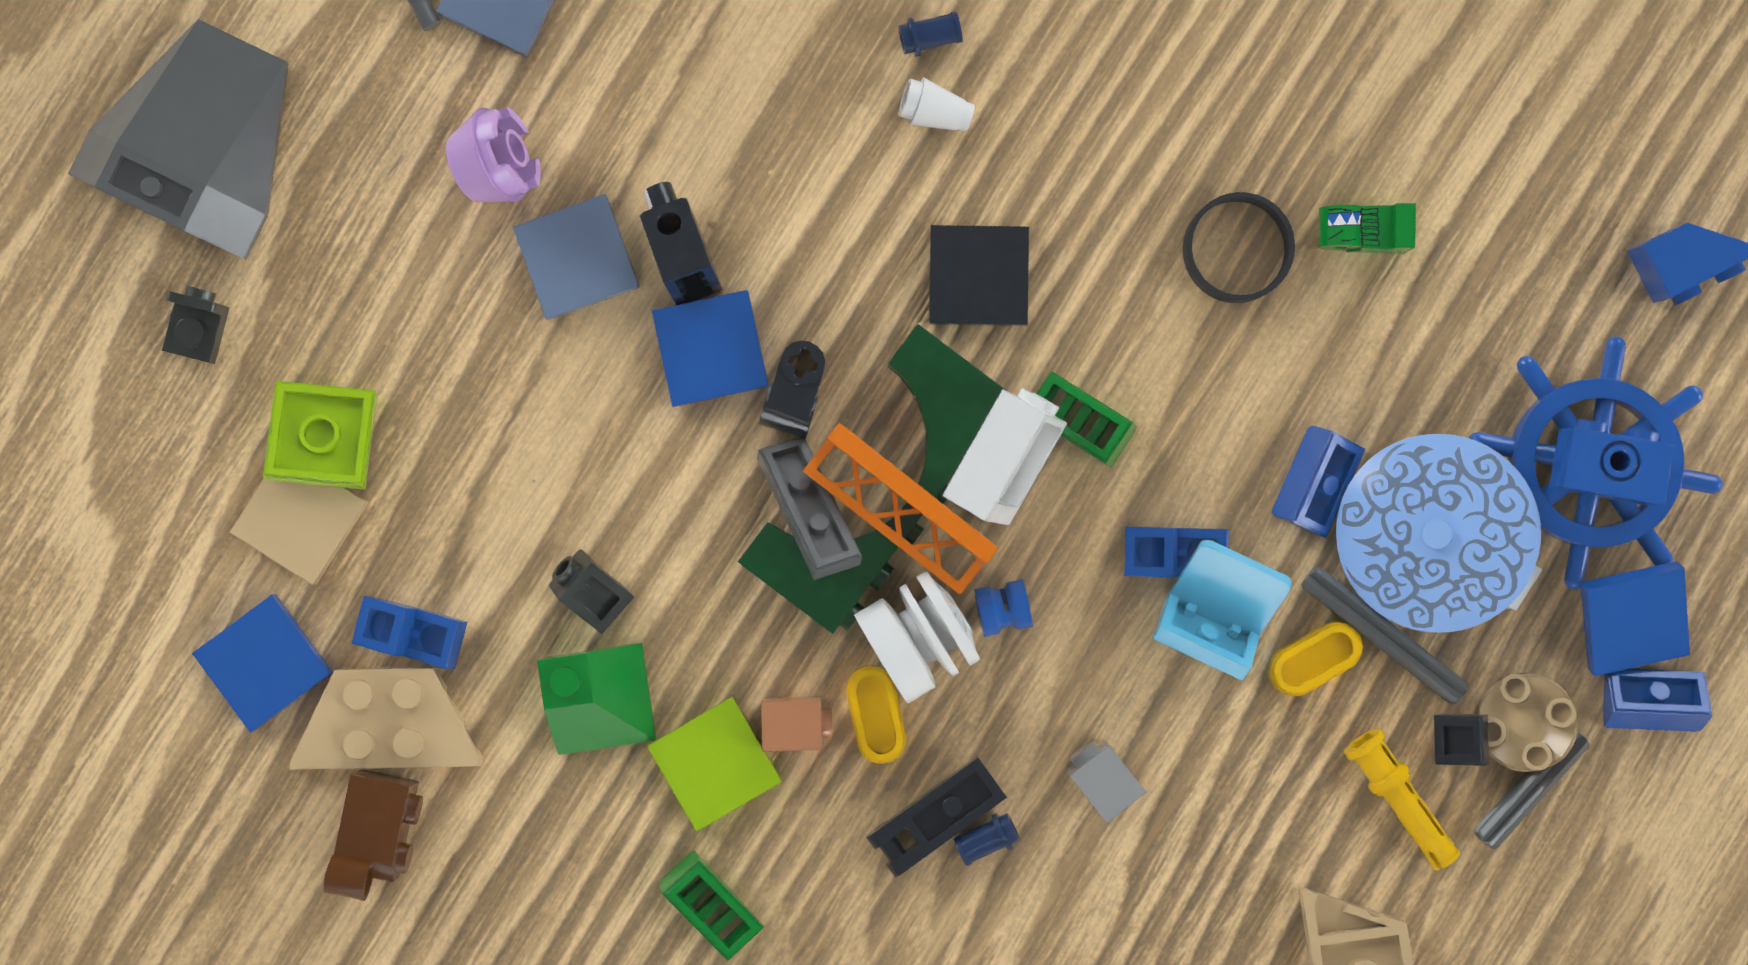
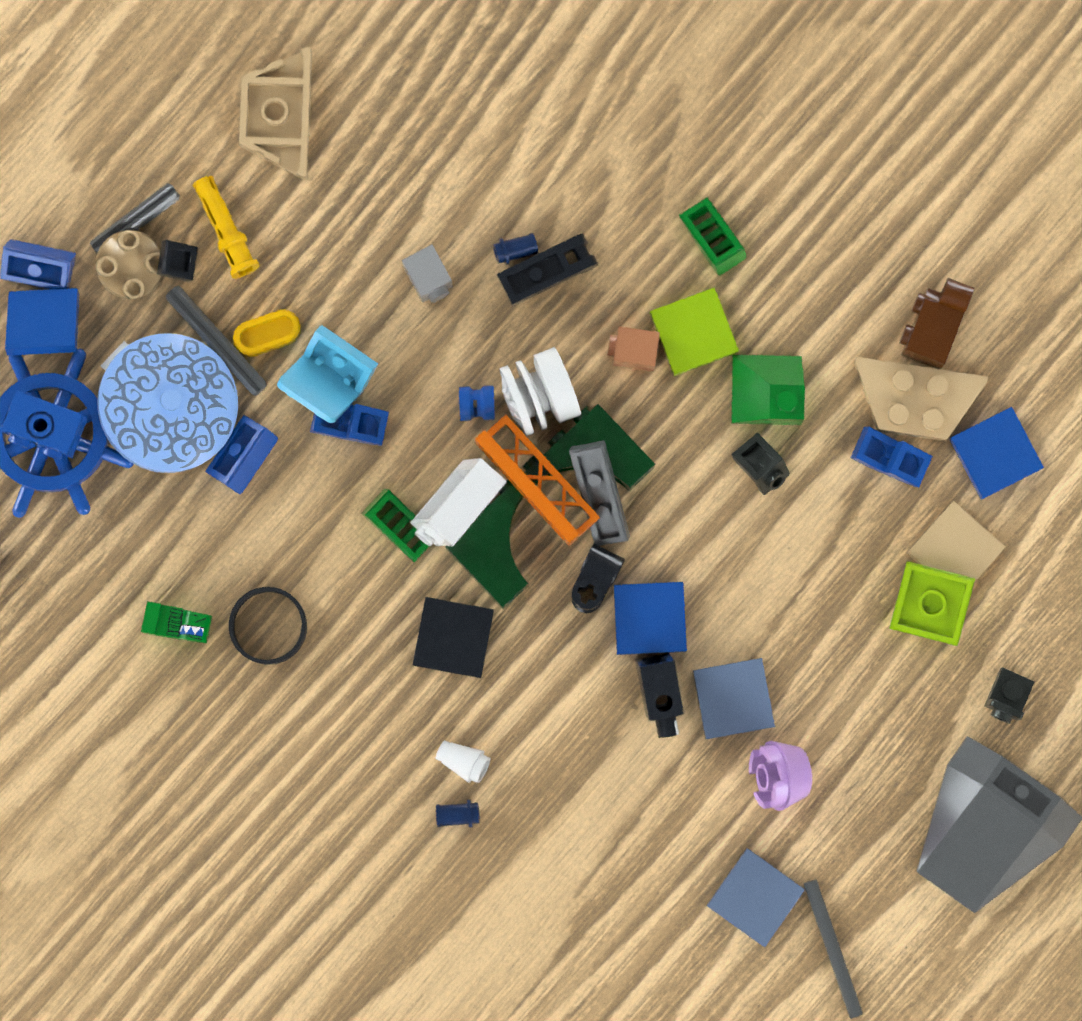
camera: 170 degrees left, 5 degrees down
yellow tile [846,665,906,764] -> none

